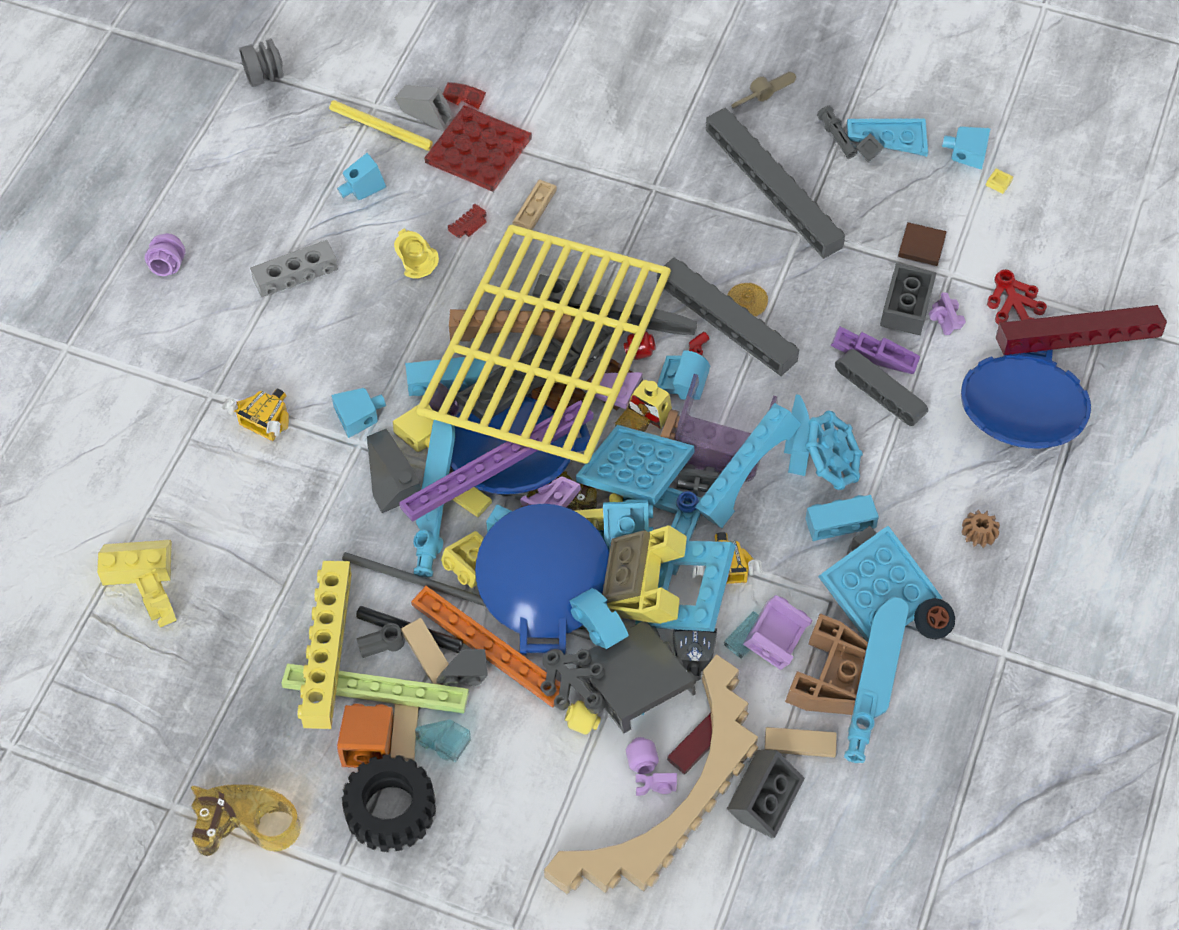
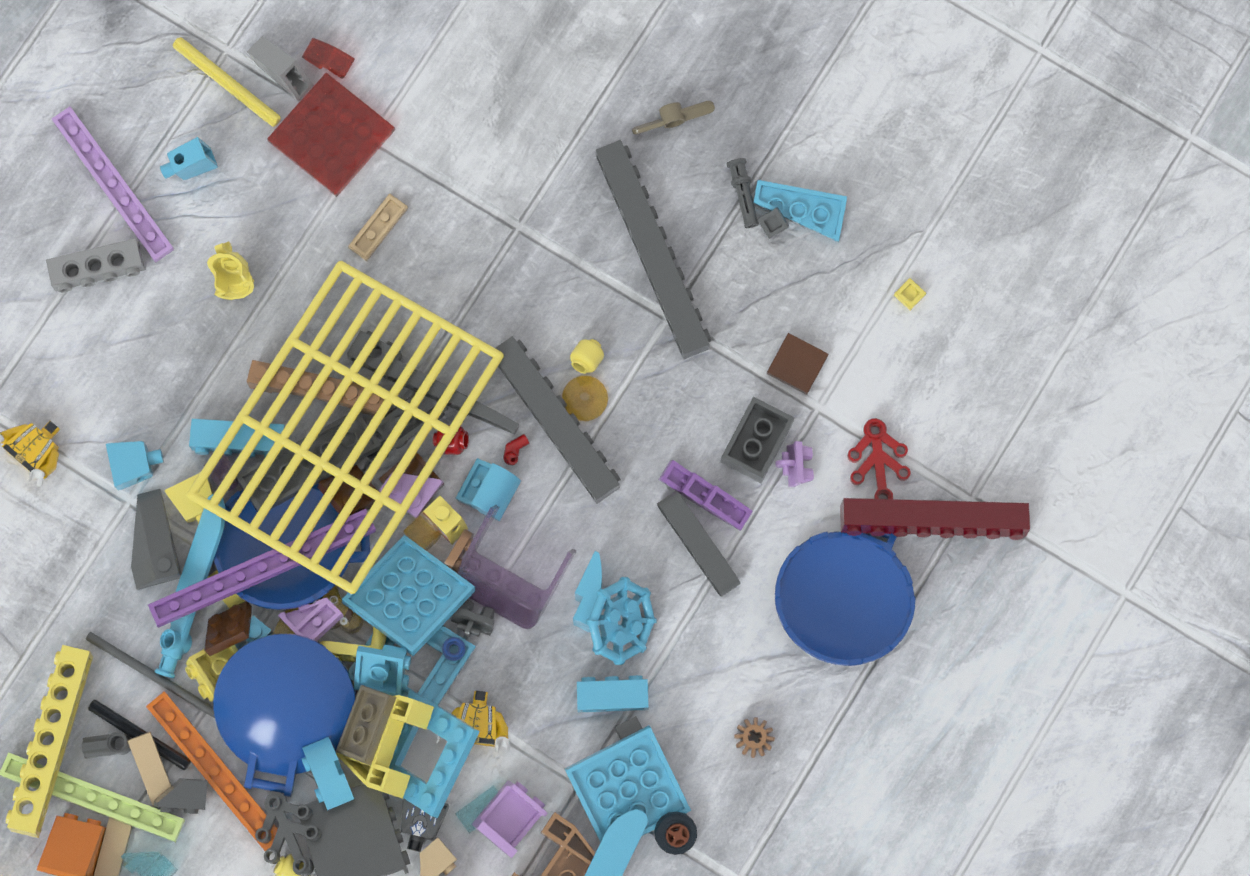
camera: 10 degrees right, 20 degrees up
clear red piece [448,204,487,238] -> none
medium azure arch [695,403,801,528] -> none
medium azure torso [942,127,990,169] -> none
none -> lavender plate [52,106,174,263]
none -> reddish brown plate [204,601,252,656]
none -> light yellow head [570,339,604,374]

